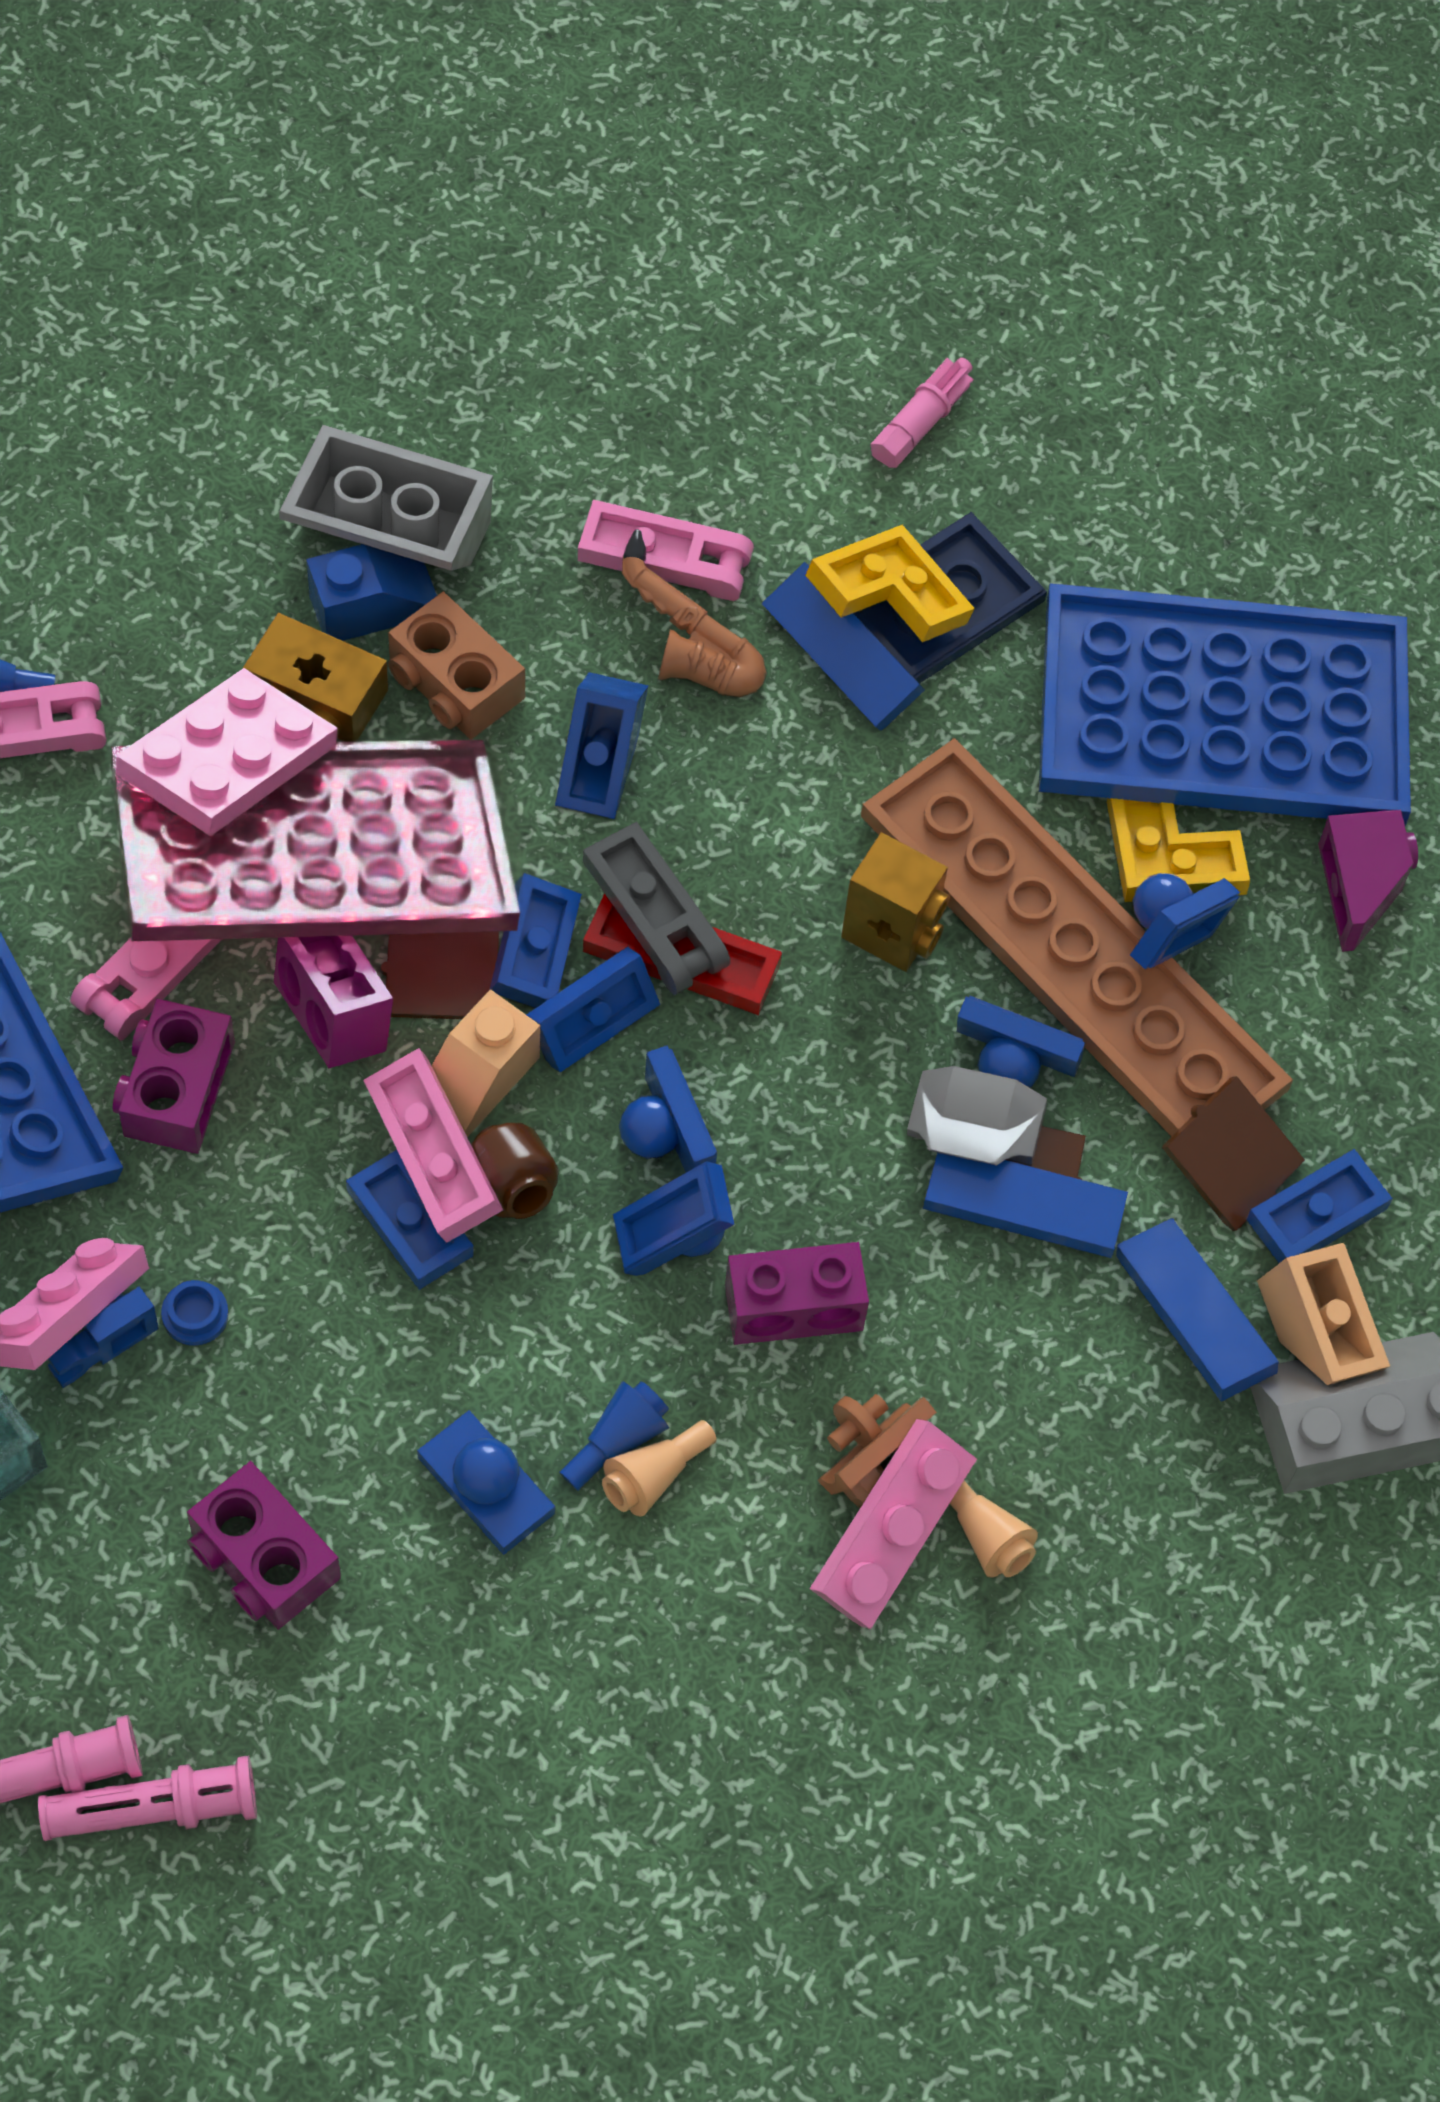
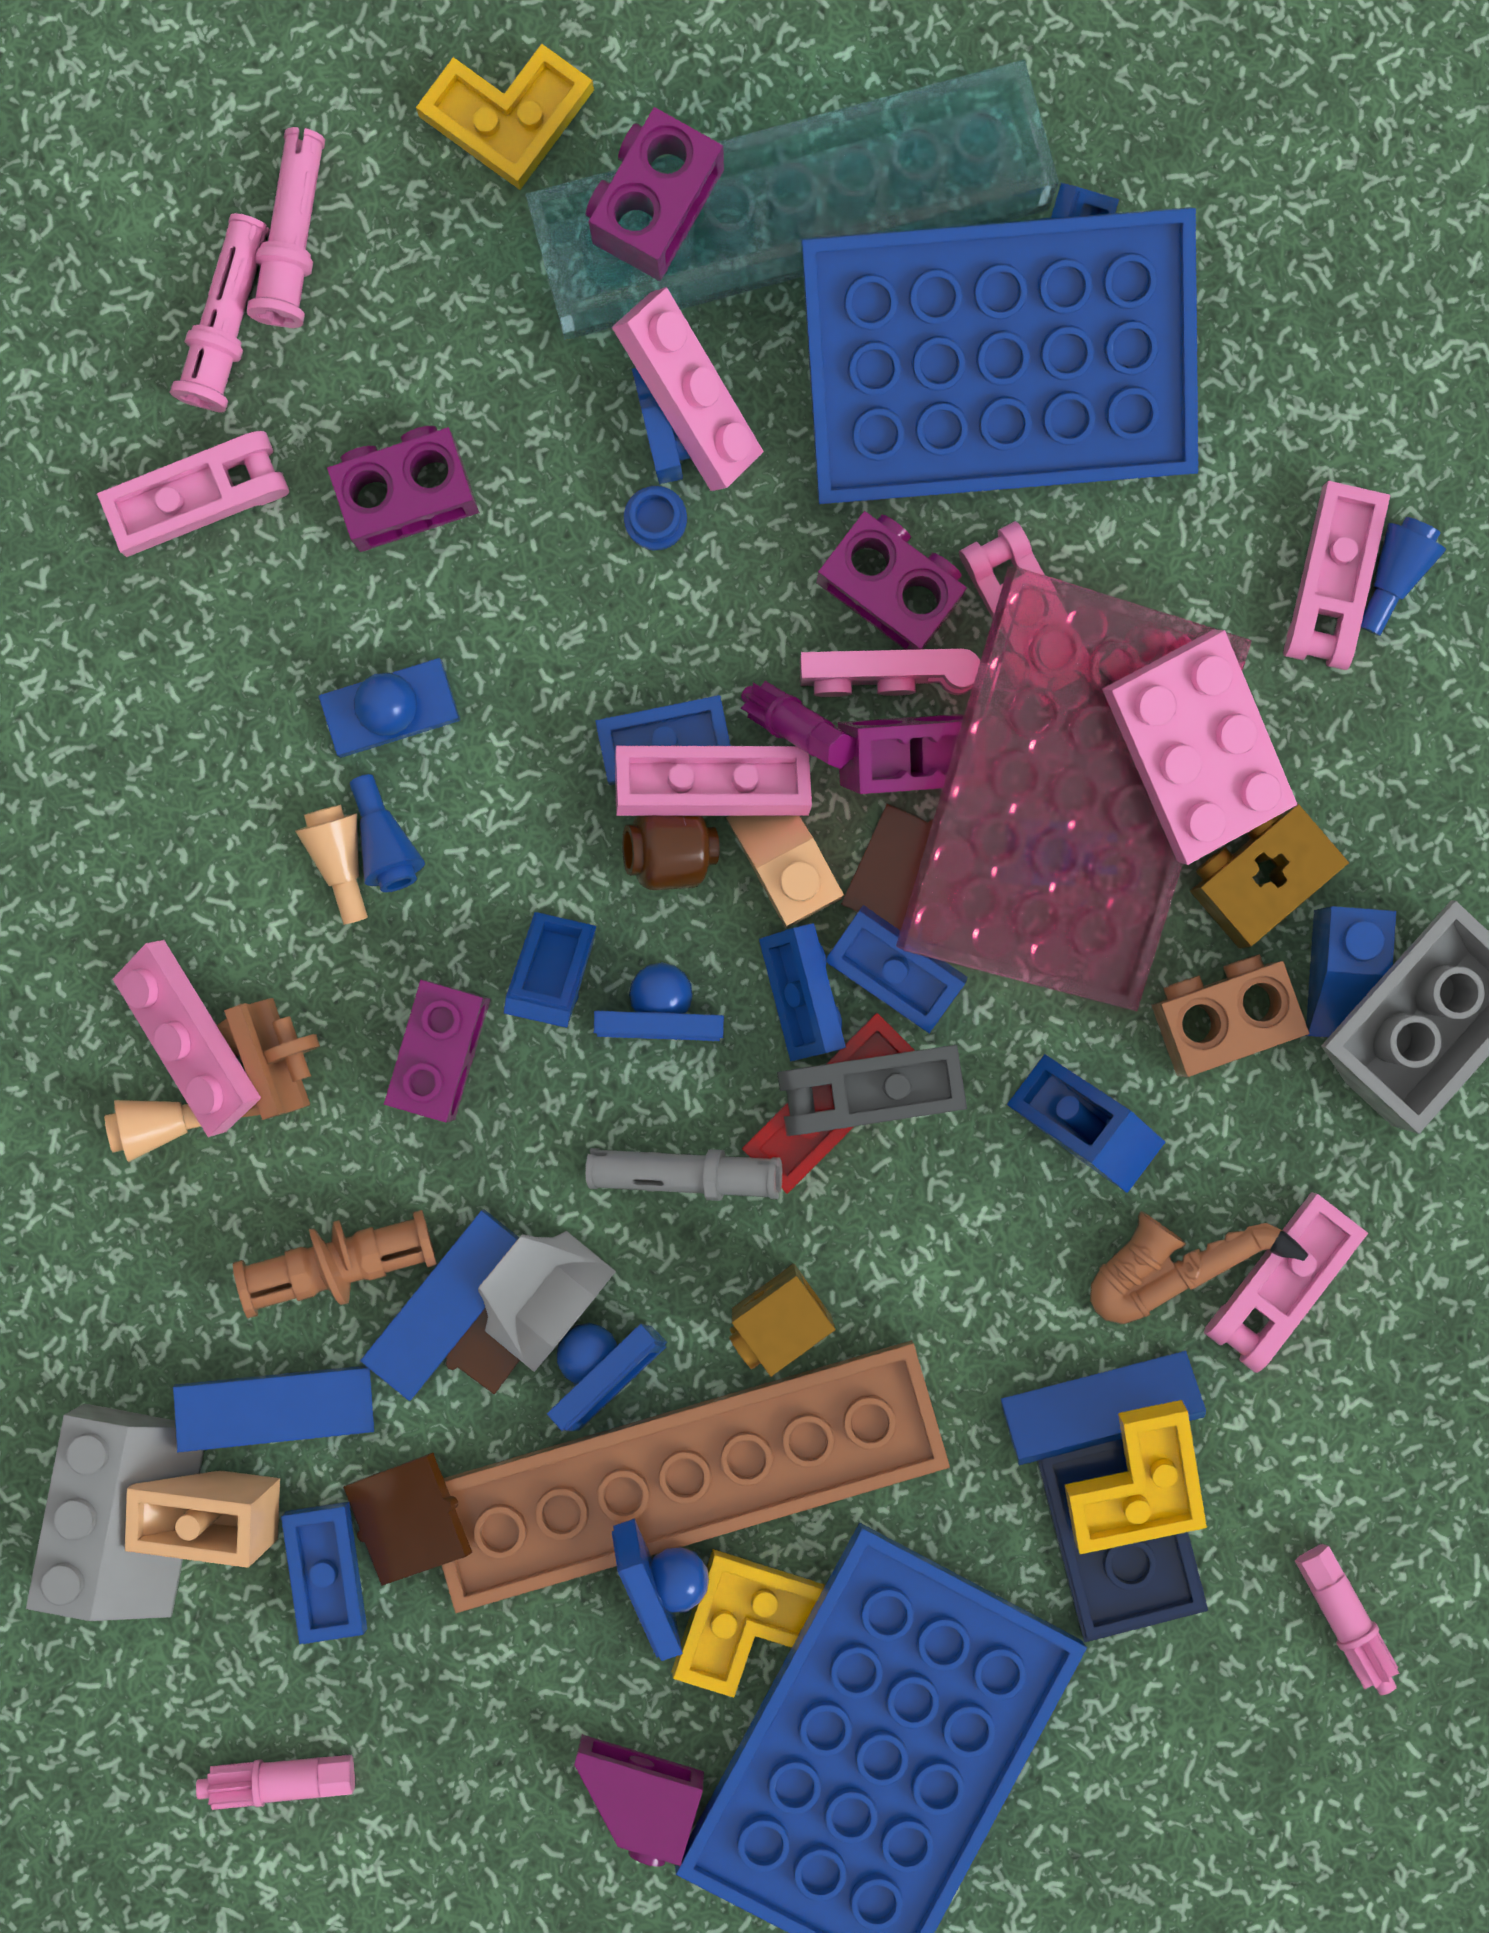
camera: 120 degrees right, 25 degrees up
none -> bright pink plate [97,431,289,557]
none -> nougat piece [233,1210,437,1319]
none -> light grey pin [585,1148,782,1201]
none -> magenta piece [741,681,856,769]
none -> bright pink plate [800,649,982,697]

